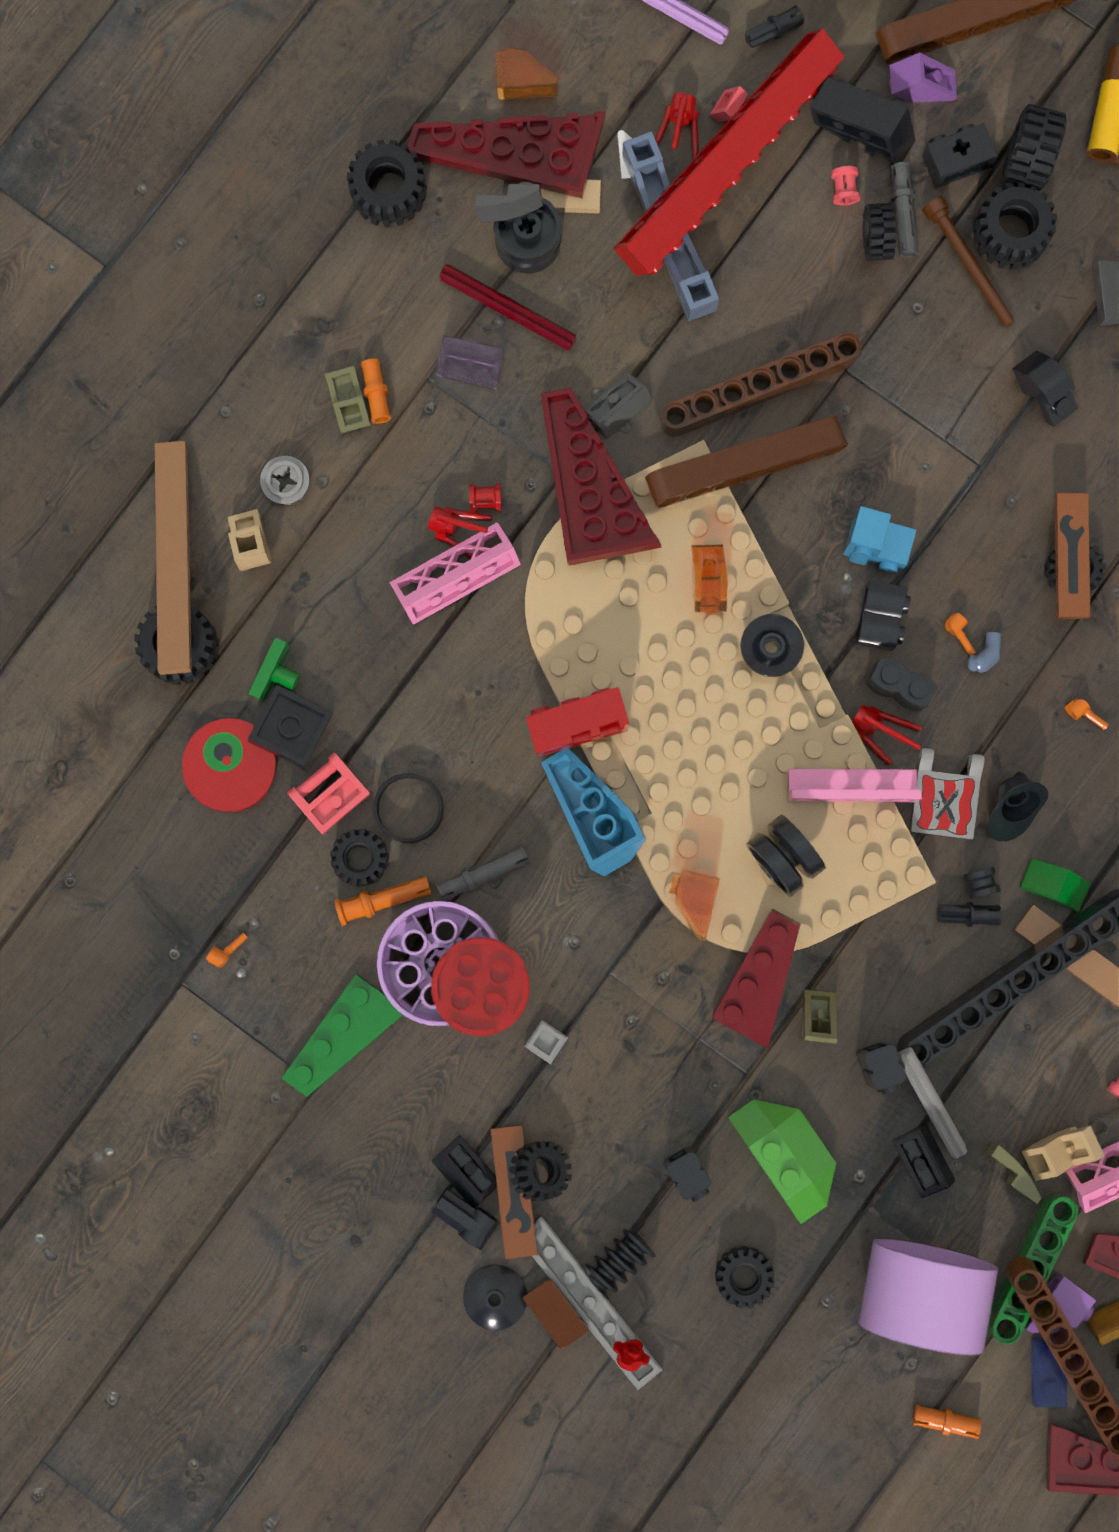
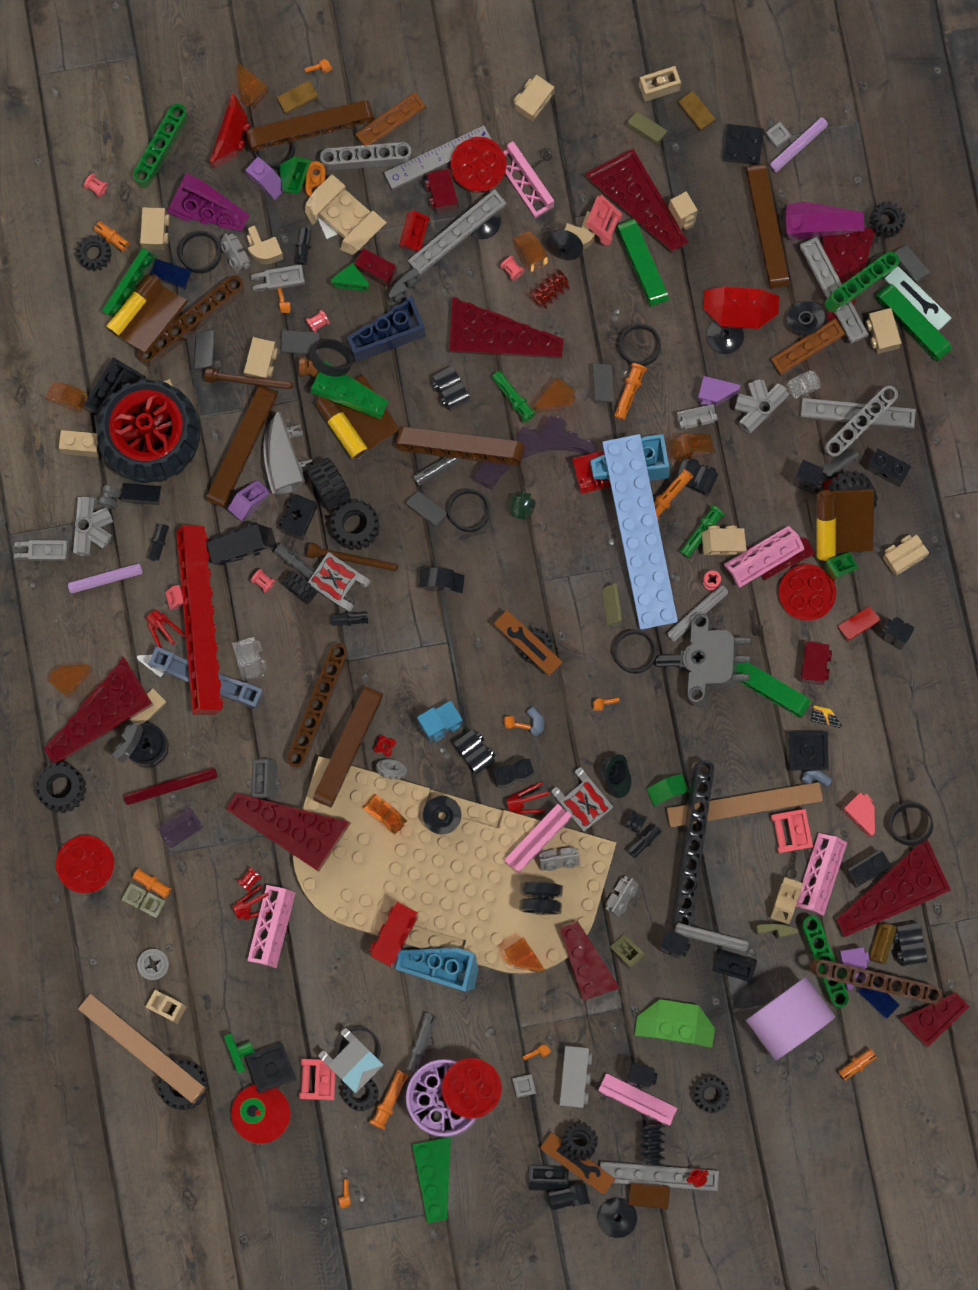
camera: 50 degrees left, 5 degrees down
none -> red tile [56,835,115,894]
none -> clear brick [232,637,268,682]
none -> light grey piece [264,412,313,494]
none -> flag [308,552,370,612]
none -> light grey flag [319,1028,383,1093]
none -> black axle [330,611,368,626]
none -> red plate [374,735,396,757]
none -> light grey gear [376,759,407,780]
none -> orange hand [523,1045,551,1061]
none -> light grey hinge [539,847,580,871]
none -> light grey brick [559,1046,592,1109]
none -> bright pink fence [598,1073,677,1126]
none -> light grey hinge [605,876,639,918]

